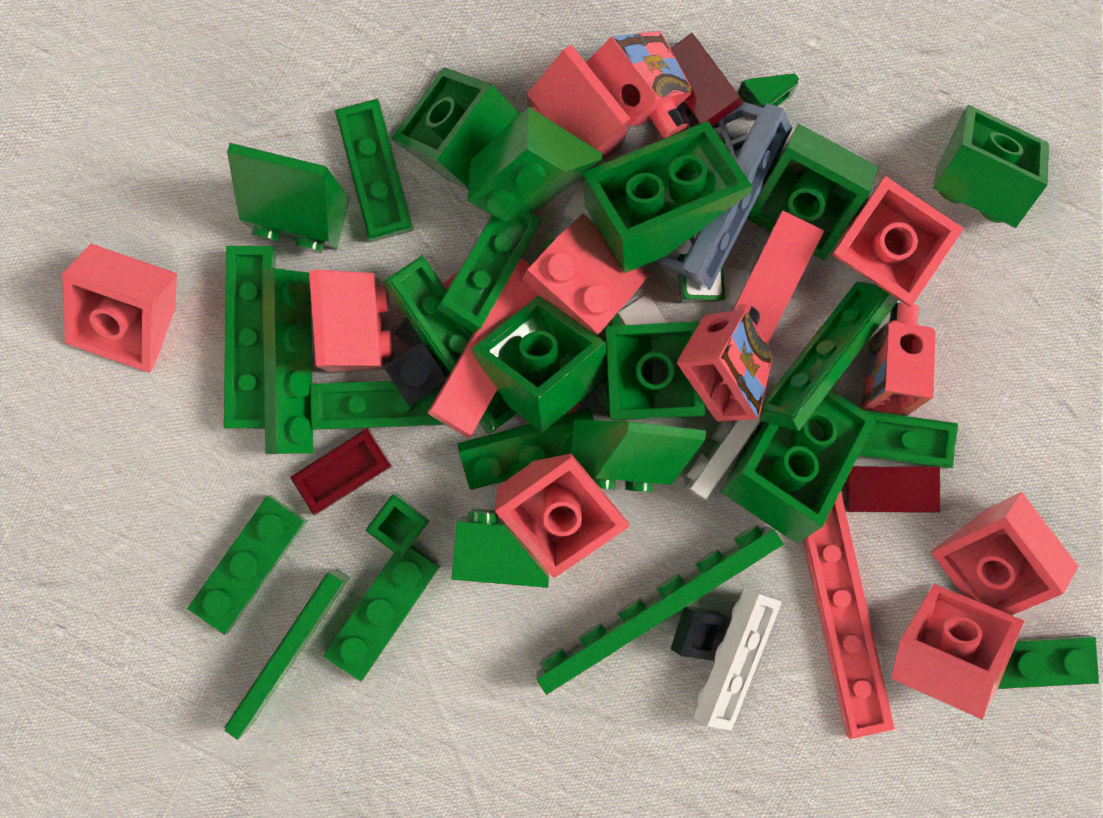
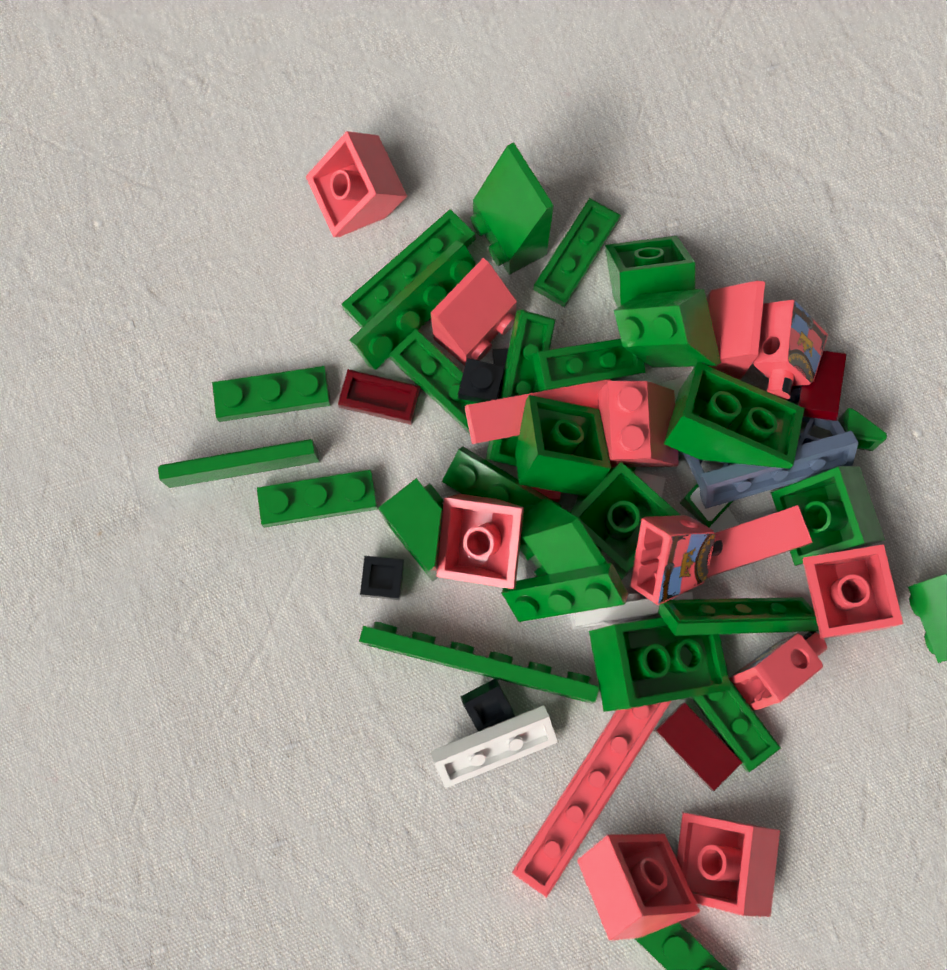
camera: 50 degrees right, 10 degrees down
green slope [365,492,430,558] -> none
none -> black plate [360,556,405,600]
none -> green plate [501,563,628,622]

